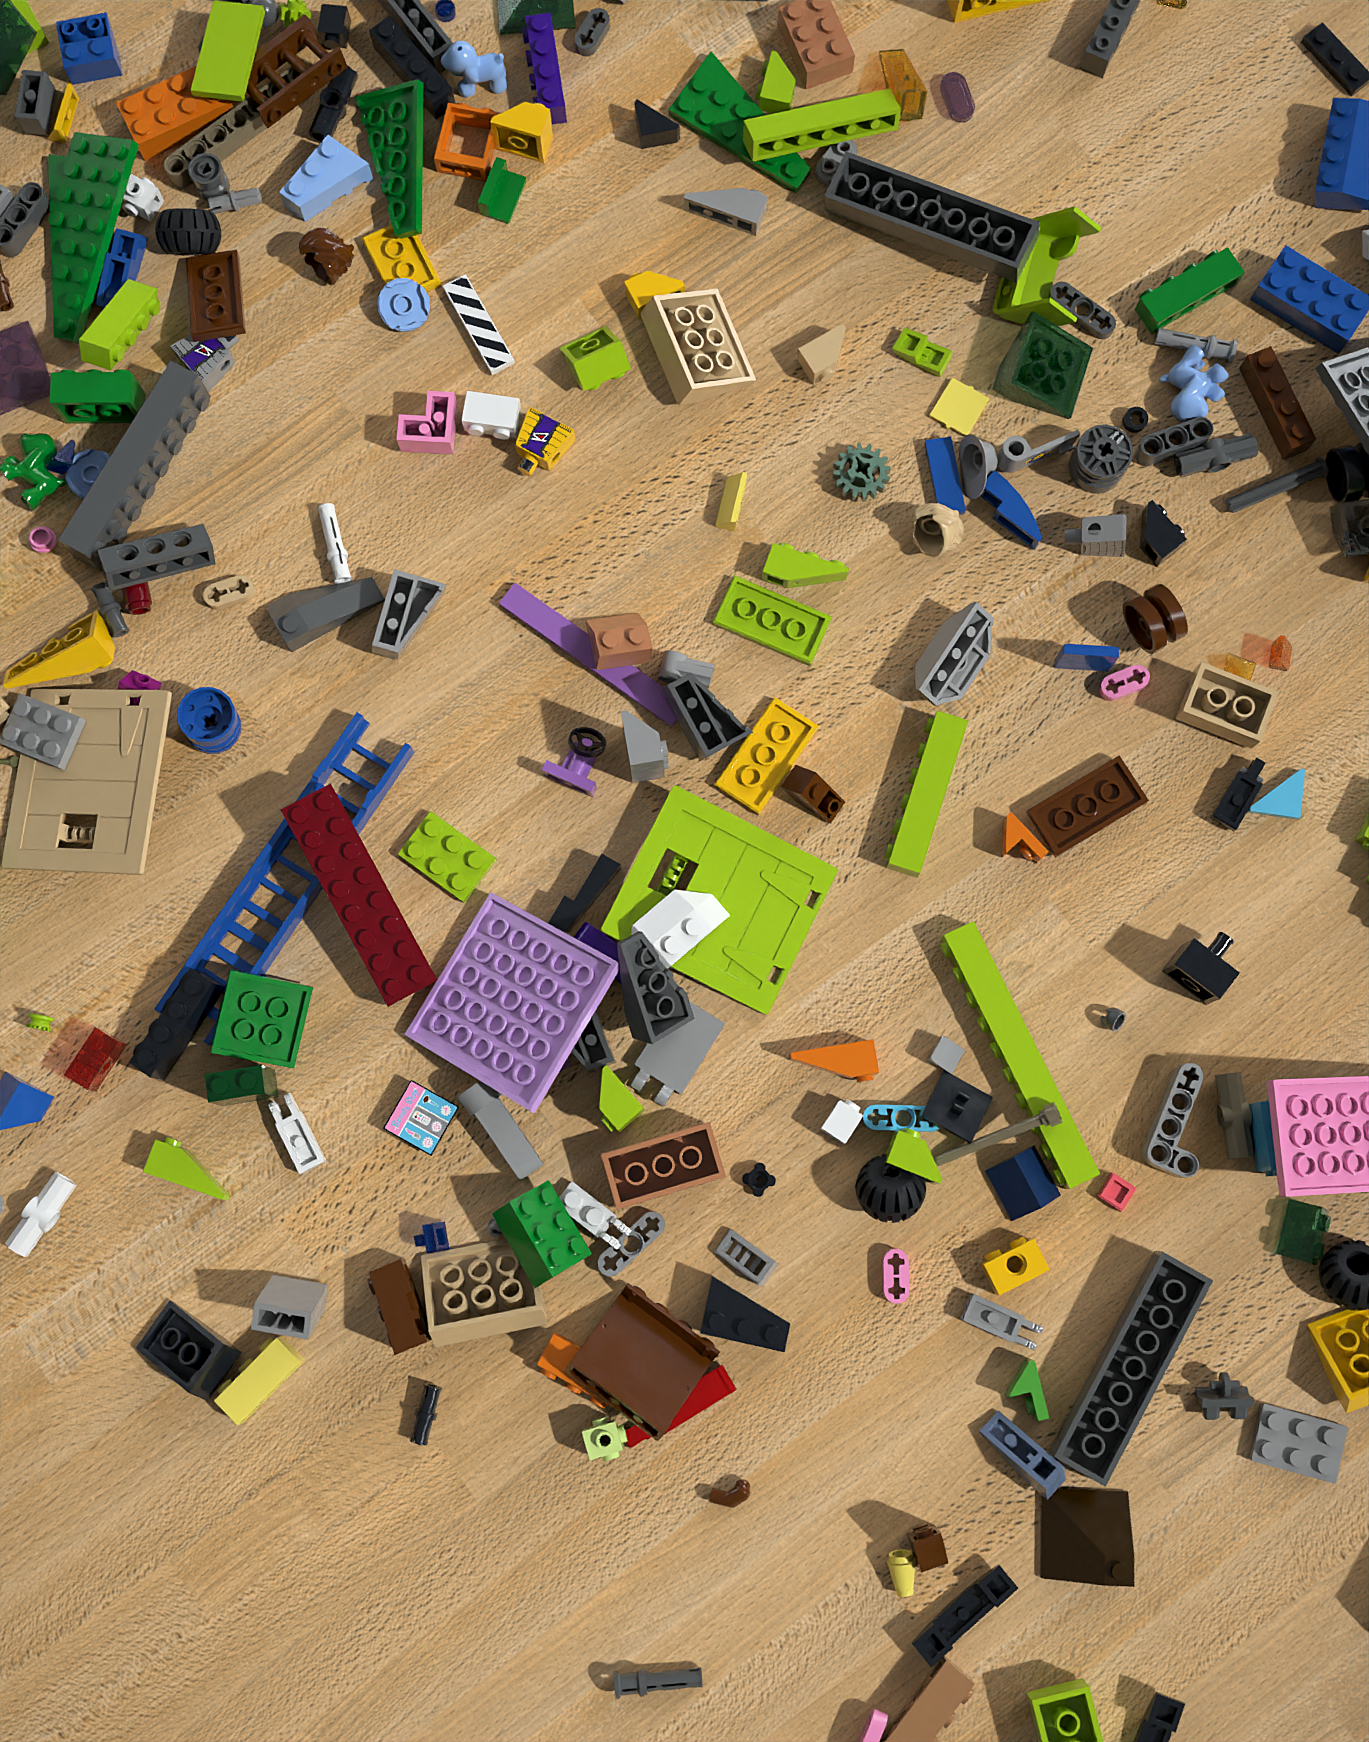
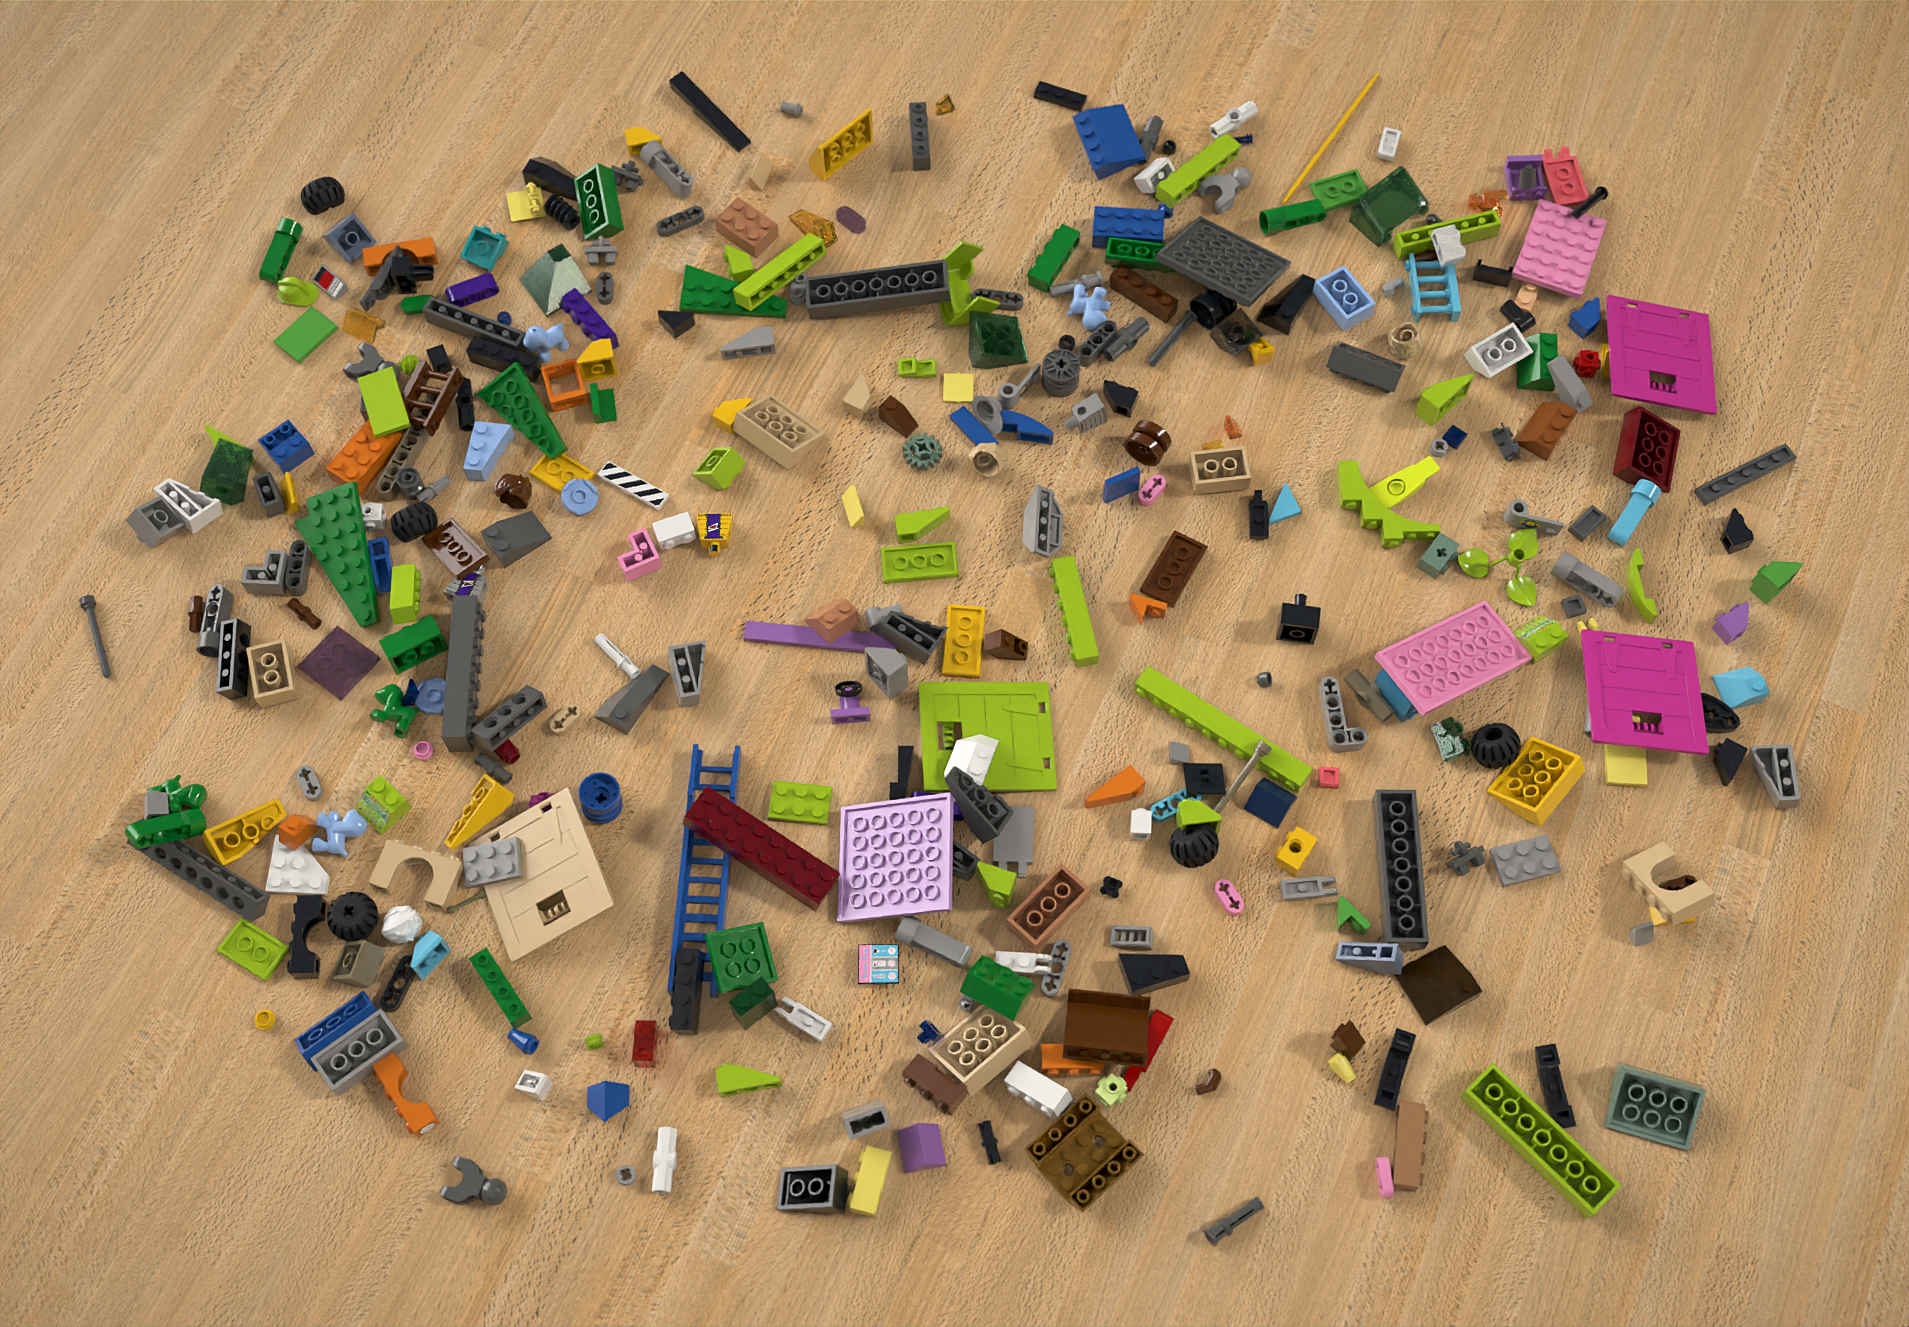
camera: 30 degrees left, 15 degrees down
none -> dark grey slope [481,511,552,568]
none -> reddish brown slope [878,395,919,438]
none -> medium lavender slope [897,1123,946,1174]
none -> white wedge [1004,1061,1075,1121]
none -> pearl gold slope [1024,1093,1144,1213]
none -> green slope [1105,237,1175,273]

